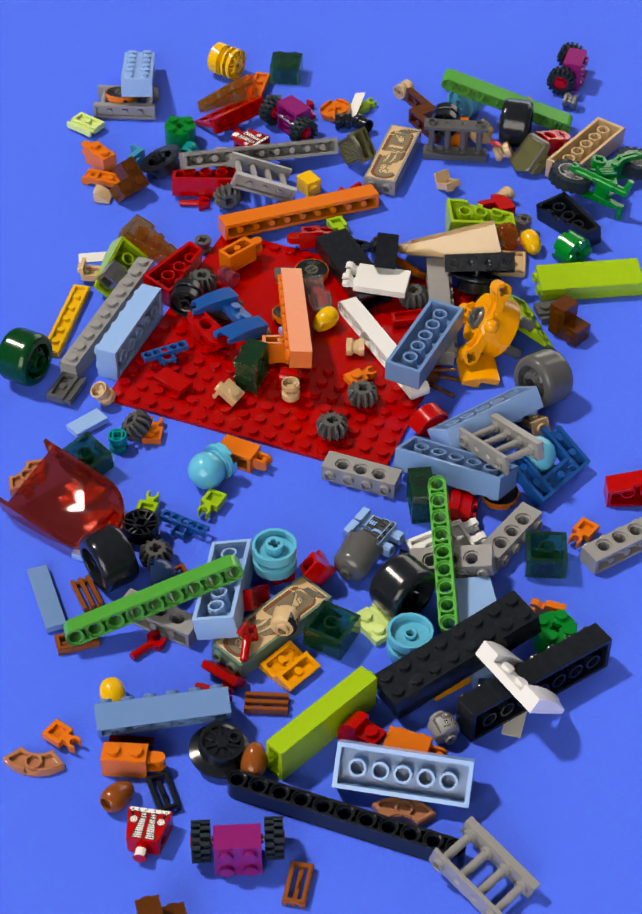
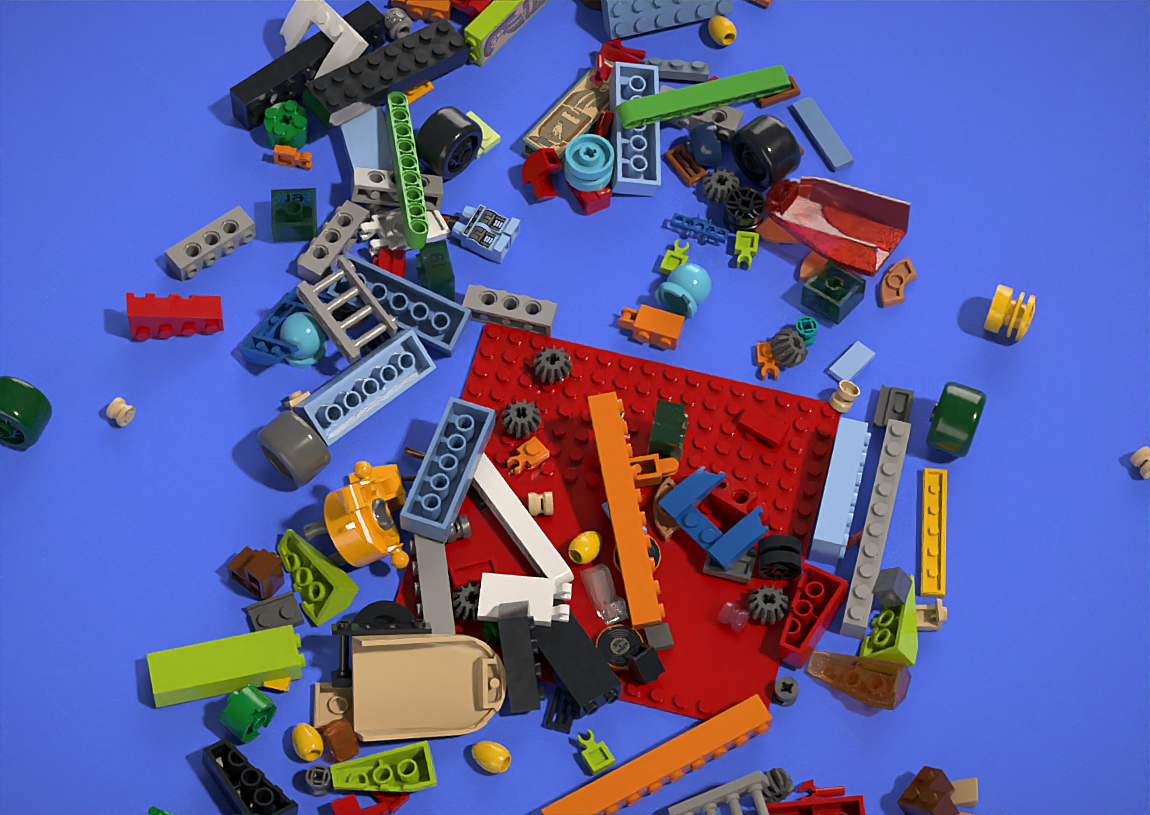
camera: 170 degrees right, 15 degrees up
white sticker [78,252,106,263] -> none
blue piece [141,340,189,367] -> none
tan bracket [212,378,245,407] -> none
orange brick [219,236,262,274] -> none
dark orange tile [244,691,289,715] -> none
light orange slope [258,640,321,692] -> none
tan head [270,605,300,636] -> none
red piece [287,225,334,249] -> none
clear green brick [303,600,361,660] -> none
dark grey cylinder [334,530,383,581] -> none
medium azure wheel [386,612,434,662] -> none
red brick [408,403,449,438] -> none
orange plate [568,517,600,548] -> none
none -> yellow animal [472,741,511,774]
none -> black brick [622,642,665,684]
none -> sand blue plate [644,57,709,82]

